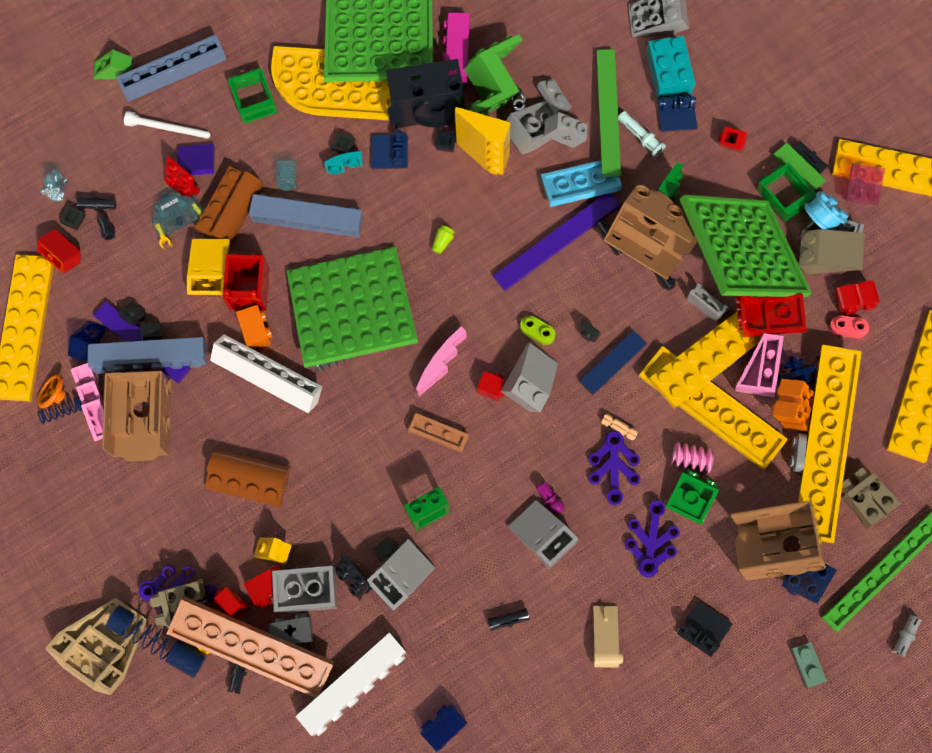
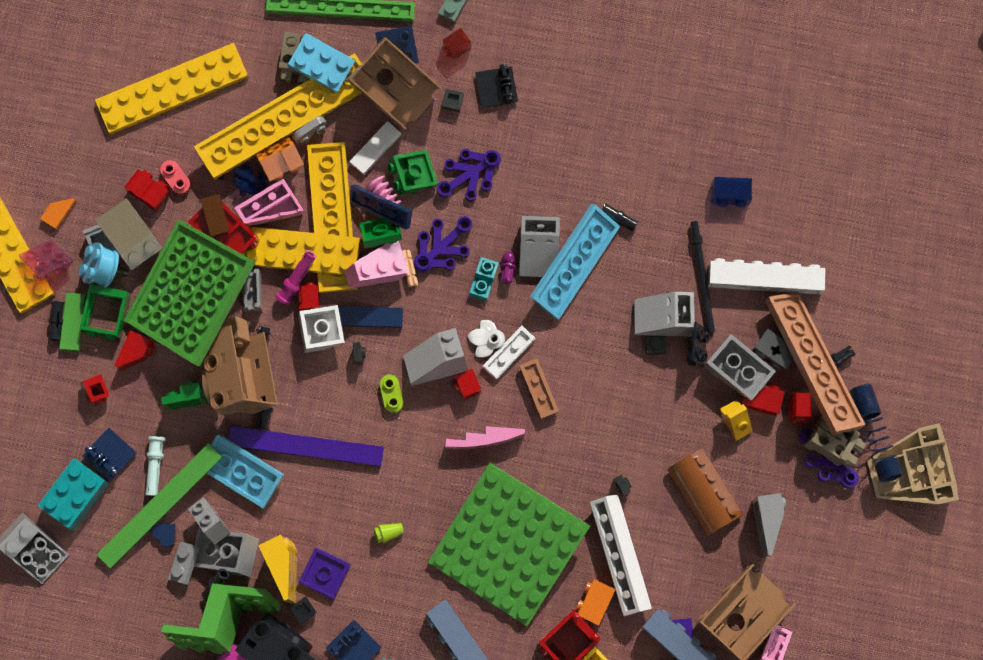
camera: 140 degrees left, 5 degrees up
green window [404,487,450,531] -> none
tan door [593,606,623,668] -> none
none -> orange tile [40,198,76,230]
none -> red slope [114,331,155,370]
none -> dark blue tile [152,524,176,547]
none -> reddish brown tile [200,194,230,237]
none -> medium nougat brick [221,316,250,348]
none -> dark pink pin [275,250,317,305]
none -> medium azure plate [288,33,355,93]
none -> red window [297,282,320,312]
none -> white slope [298,305,345,353]
none -> dark purple tile [298,547,351,600]
none -> bright pink wedge [344,241,409,289]
none -> dark blue tile [349,184,412,230]
none -> white tile [350,121,401,175]
none -> green plate [360,219,402,248]
none -> clear red brick [442,28,472,60]
none -> pearl dark grey plate [442,89,464,112]
none -> white plate [467,320,505,358]
none -> teal slope [469,257,499,301]
none -> white tile [482,325,536,380]
none -> medium azure plate [530,204,620,320]
none -> pearl dark grey plate [613,474,631,497]
none -> black bar [690,221,715,333]
none -> light grey slope [752,493,786,558]

